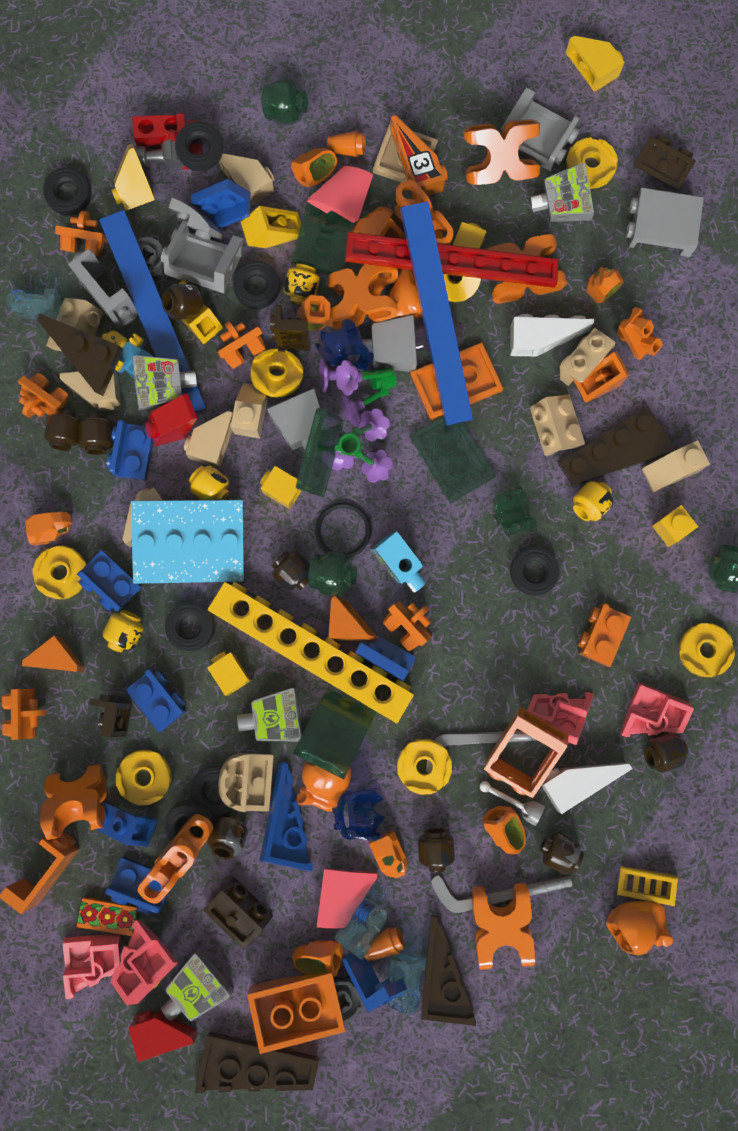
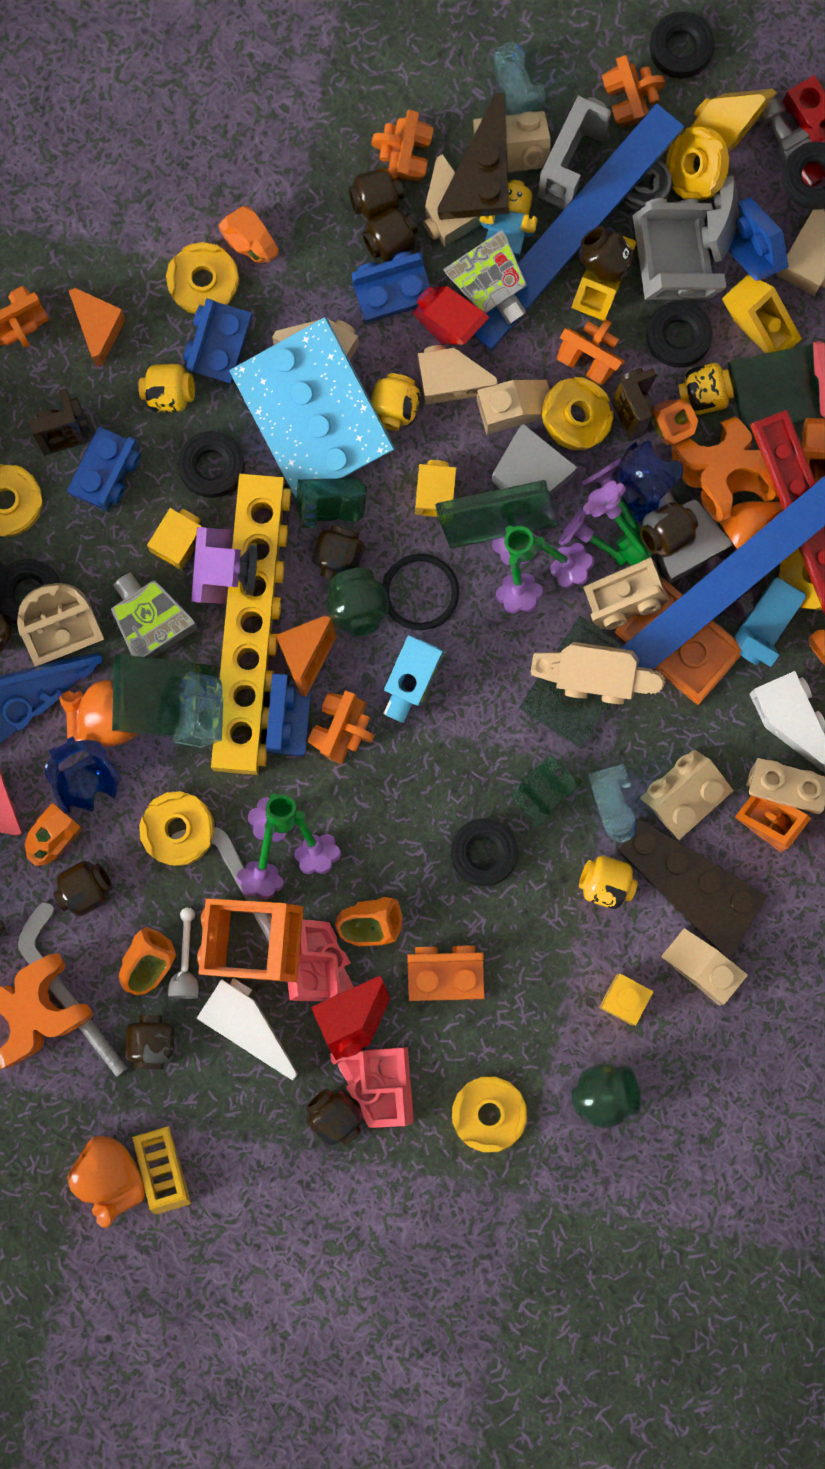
camera: 65 degrees right, 0 degrees up
none -> clear light blue leg [173,672,223,748]
none -> medium lavender piece [191,527,257,604]
none -> medium lavender plant [236,793,341,899]
none -> clear green leg [296,478,367,528]
none -> red slope [311,976,390,1060]
none -> orange rock [335,897,402,946]
none -> tan hinge [531,642,666,704]
none -> tan bracket [584,558,670,630]
none -> clear light blue leg [588,764,637,842]
none -> dark brown head [640,502,698,557]
none -> yellow tile [666,126,729,201]
none -> dark azure bracket [734,576,806,667]

